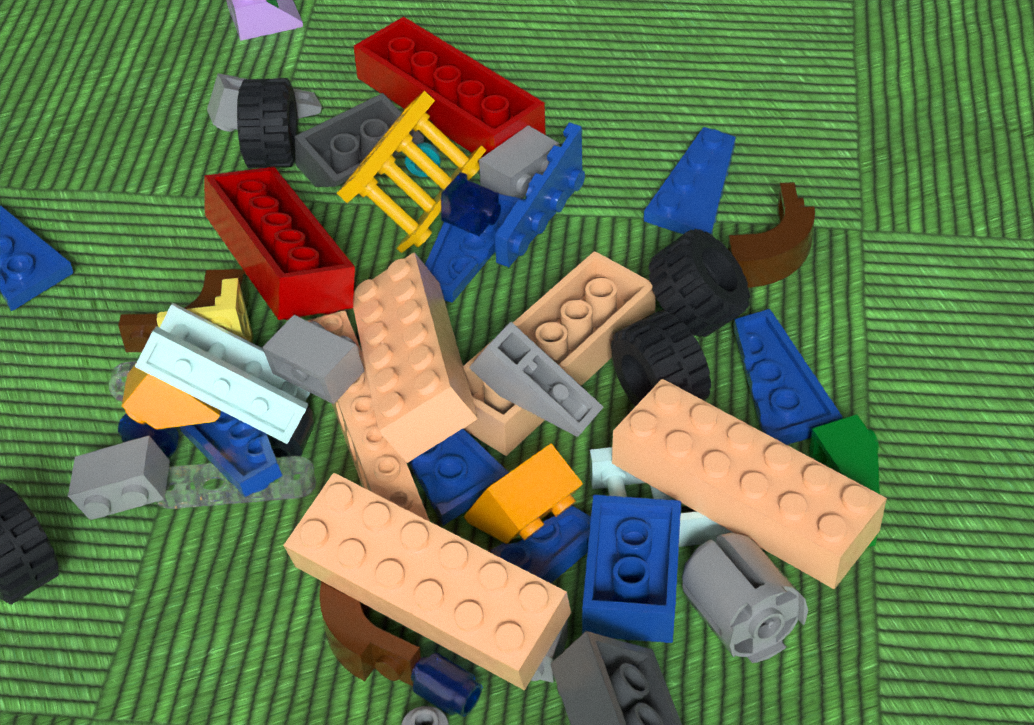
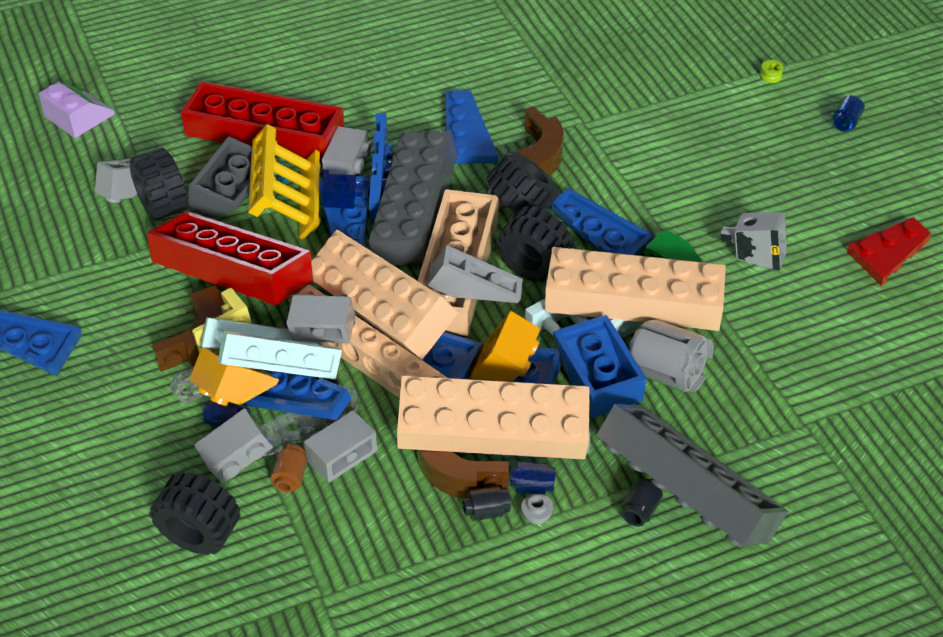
camera: 30 degrees left, 0 degrees up
none -> dark orange brick [270,445,307,493]
none -> light grey brick [304,410,377,483]
none -> dark grey brick [369,130,458,265]
none -> black brick [462,485,511,522]
none -> light grey torso [721,212,787,270]

